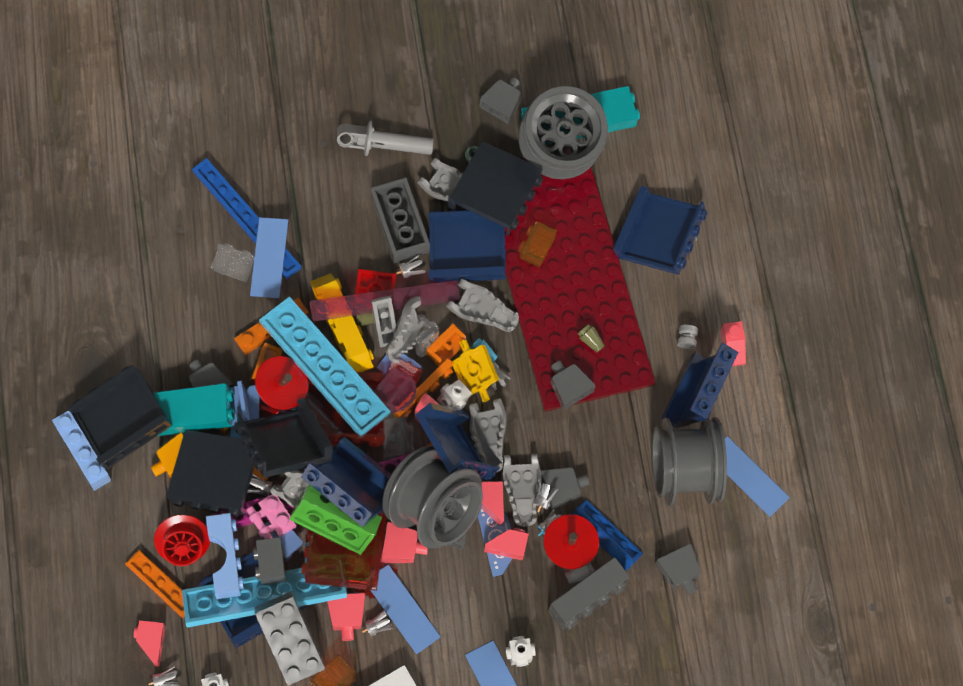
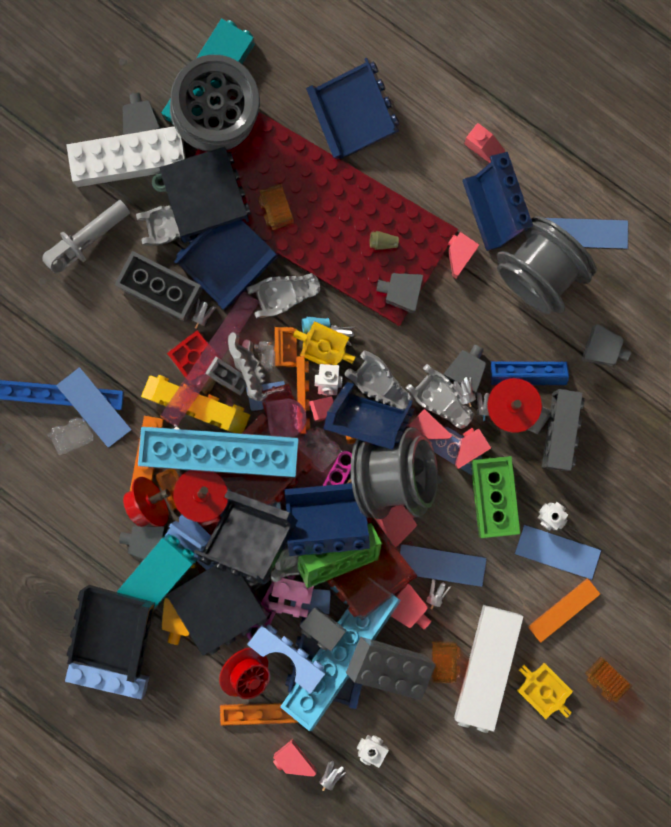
camera: 30 degrees left, 15 degrees up
light grey wheel [677,325,698,349] -> none
none -> white brick [66,127,187,187]
none -> red piece [123,477,170,527]
none -> coral slope [448,232,479,279]
none -> bright green brick [470,456,520,538]

